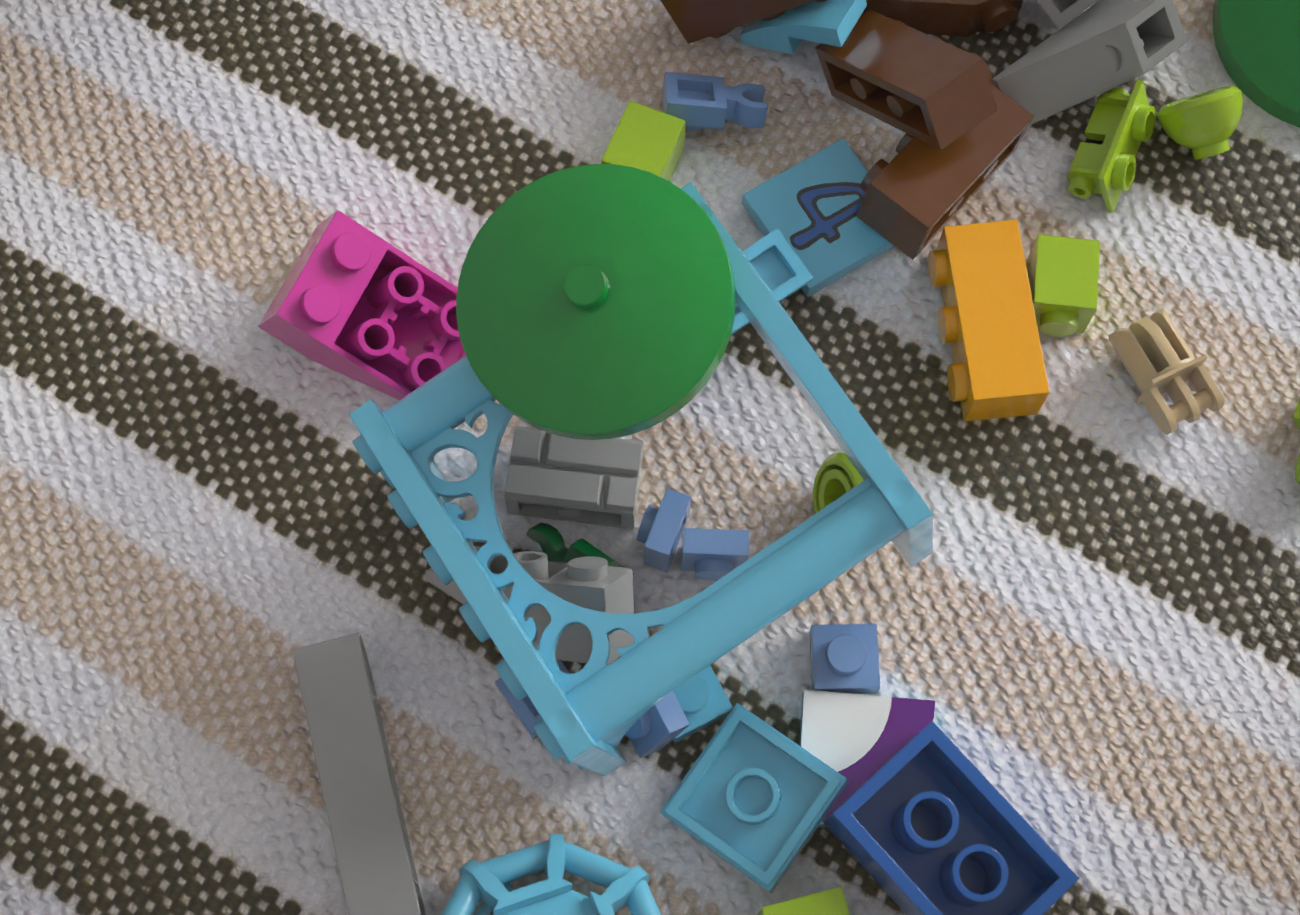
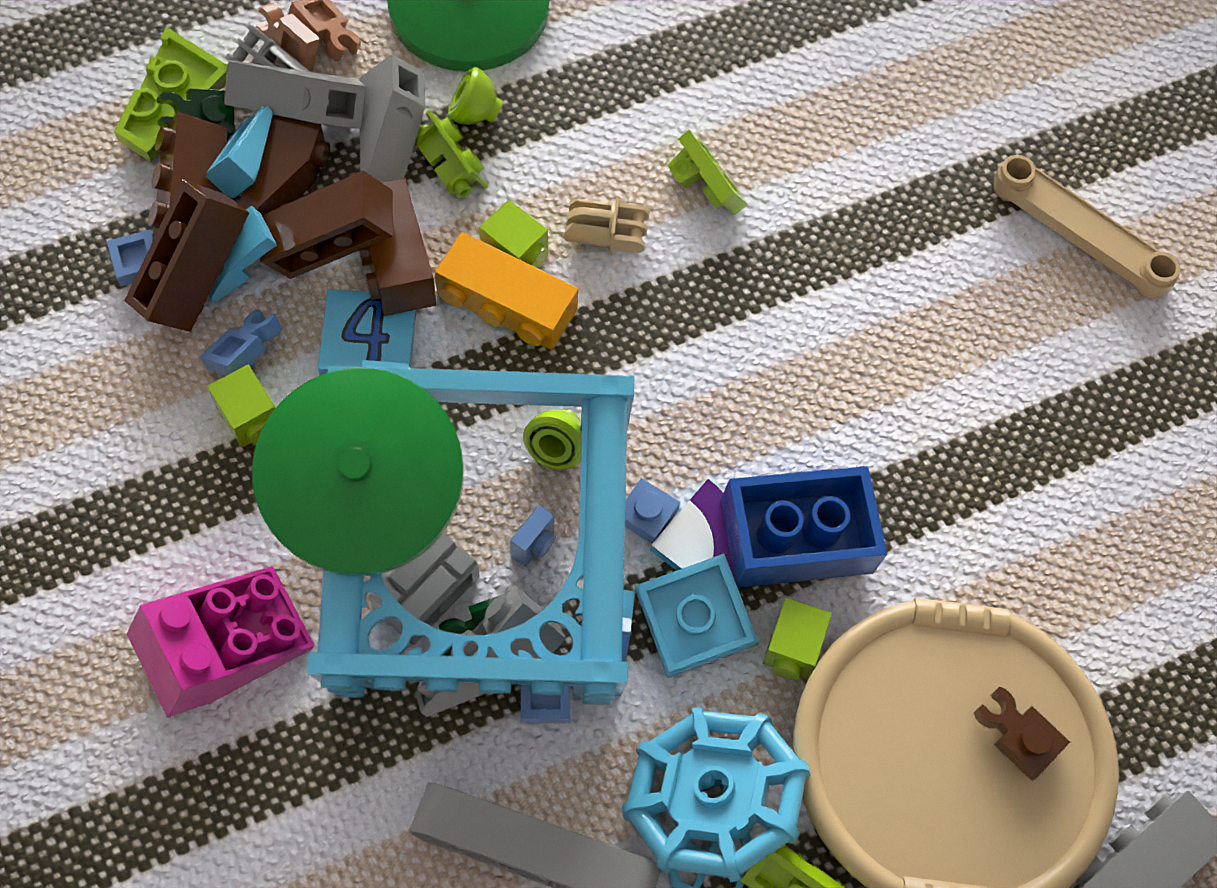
camera: 60 degrees left, 5 degrees down
medium blue plate [636,488,691,573] -> none

